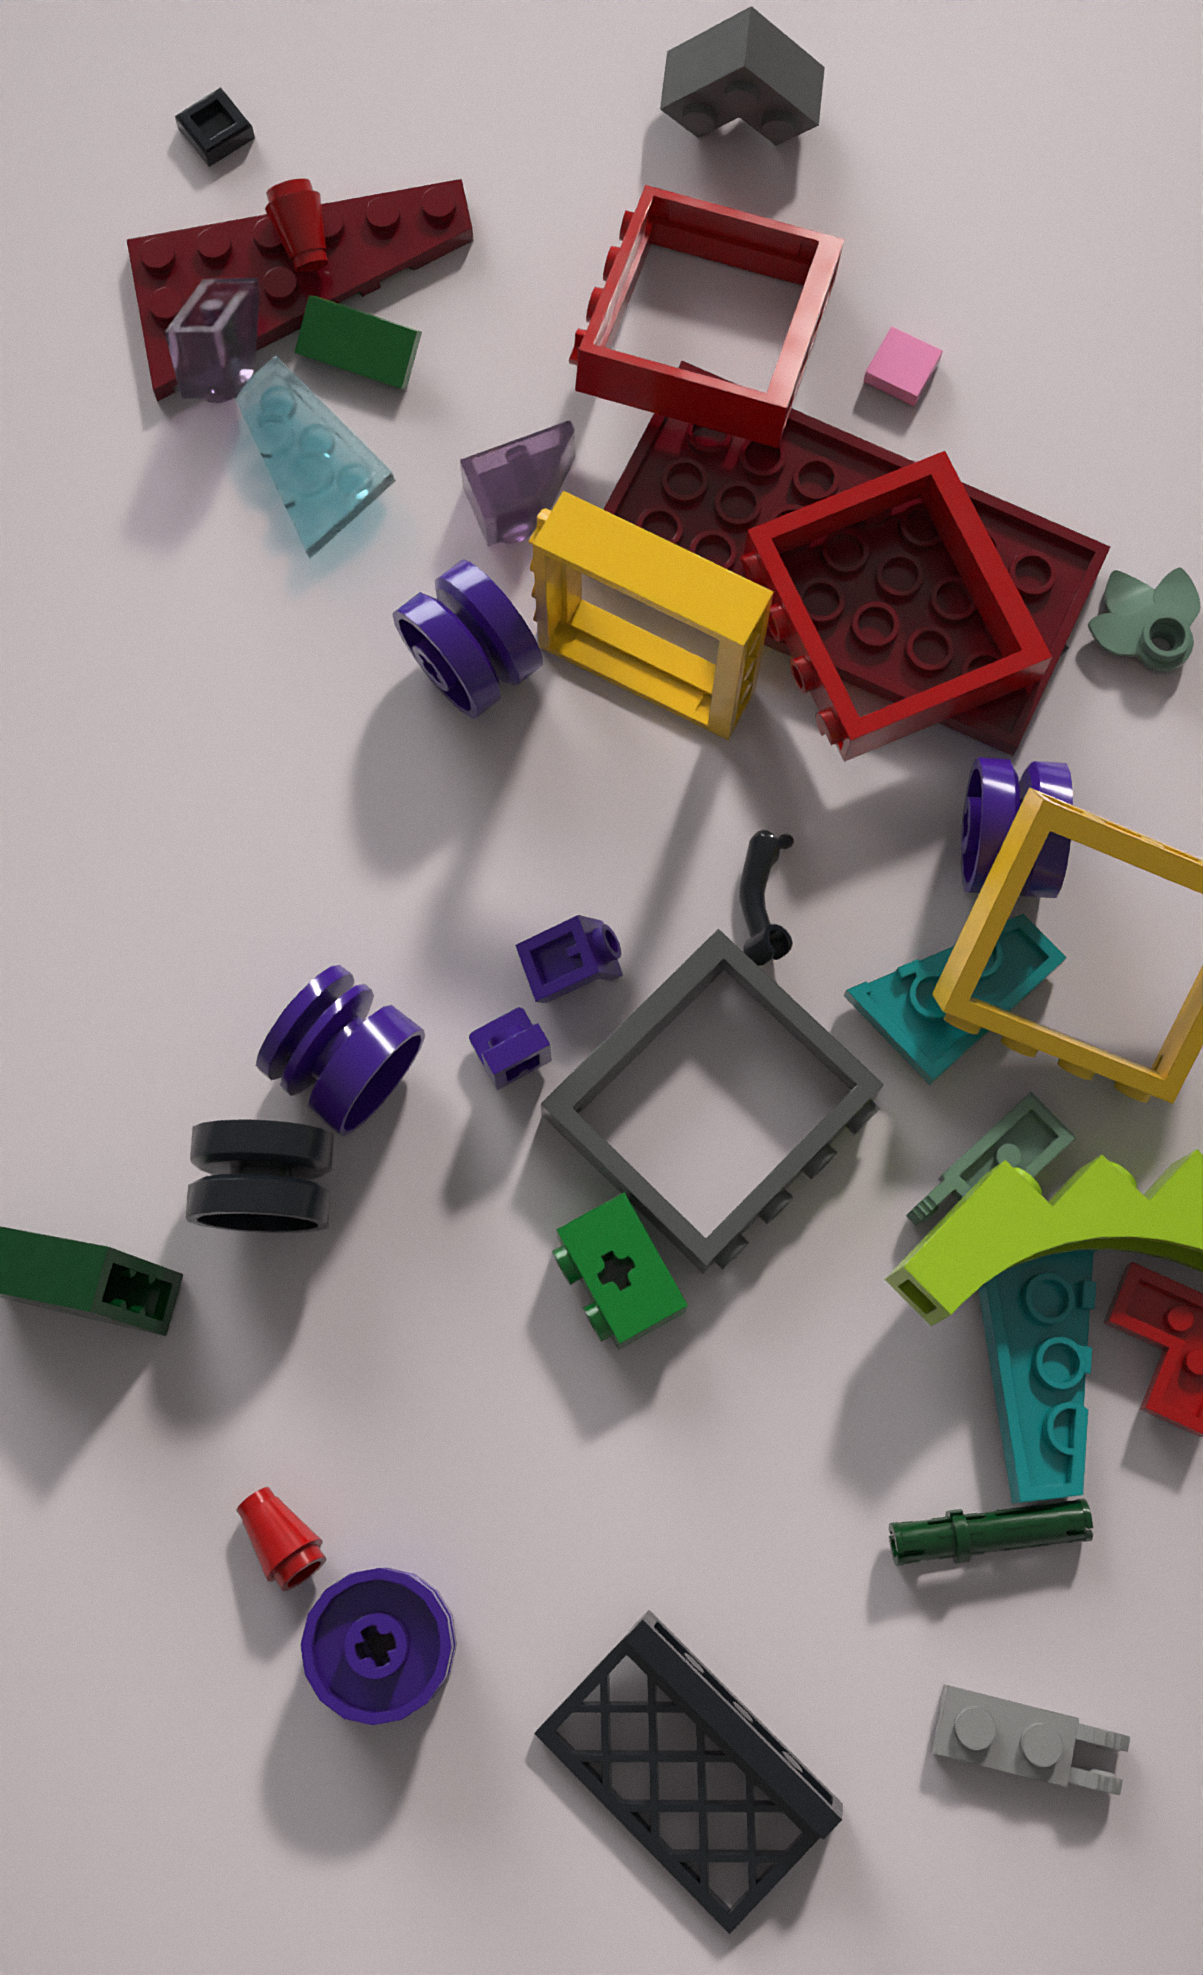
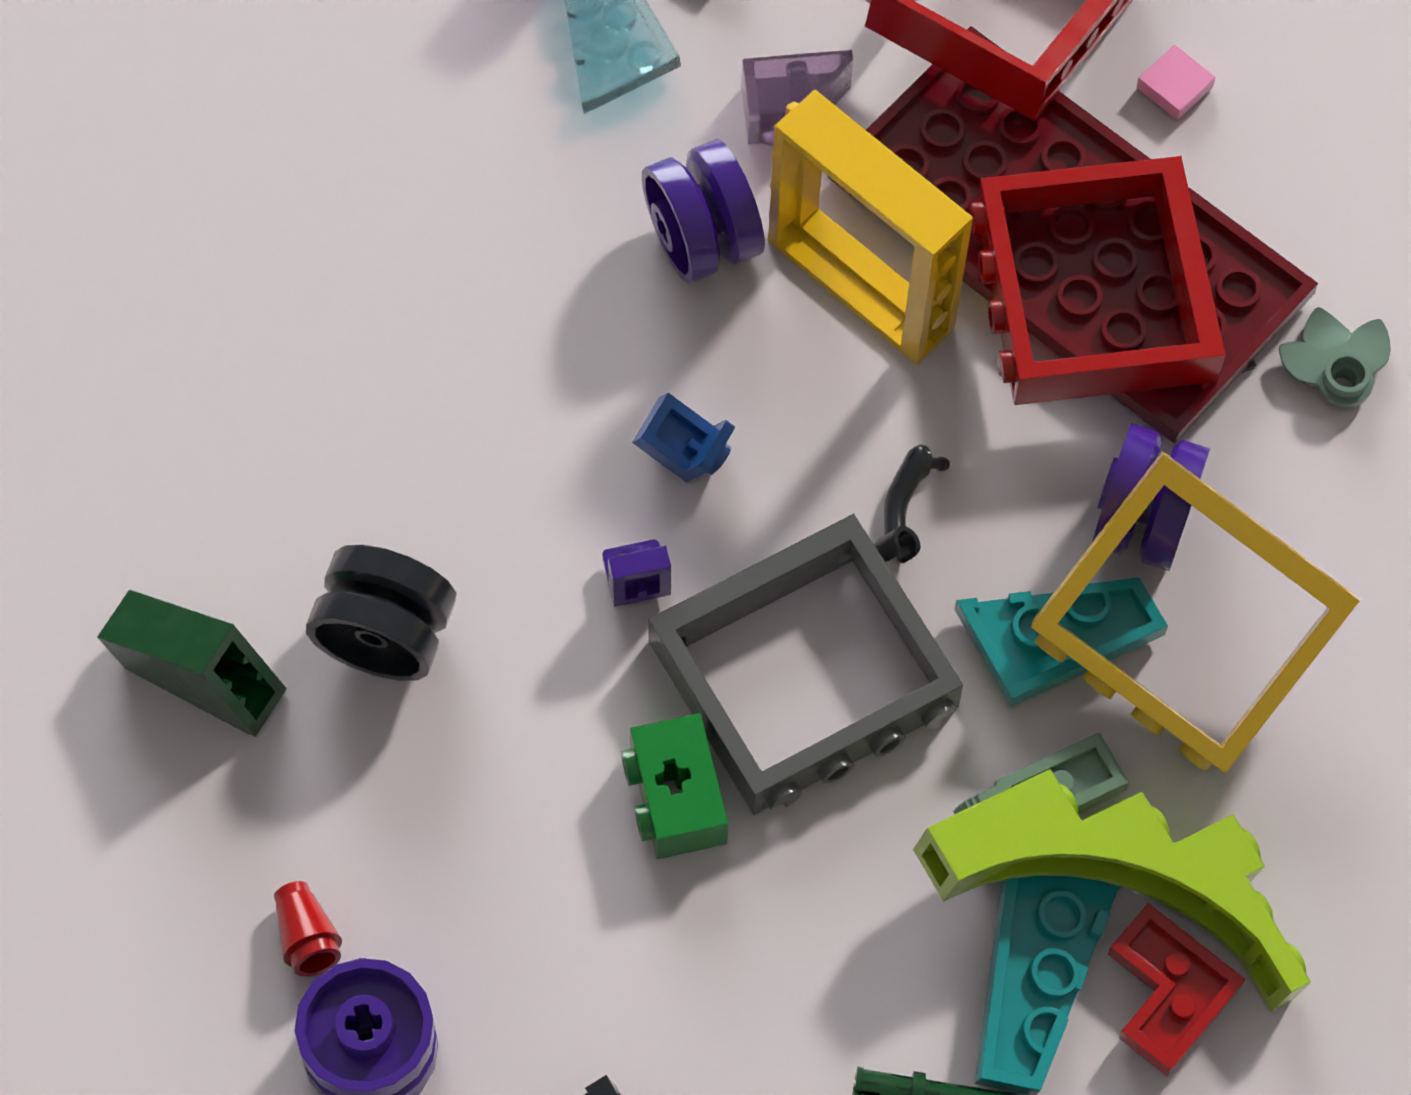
camera: 15 degrees right, 10 degrees down
dark purple wheel [255,965,426,1137] -> none
dark purple bracket [515,915,623,1003] -> none
none -> blue bracket [632,392,735,482]

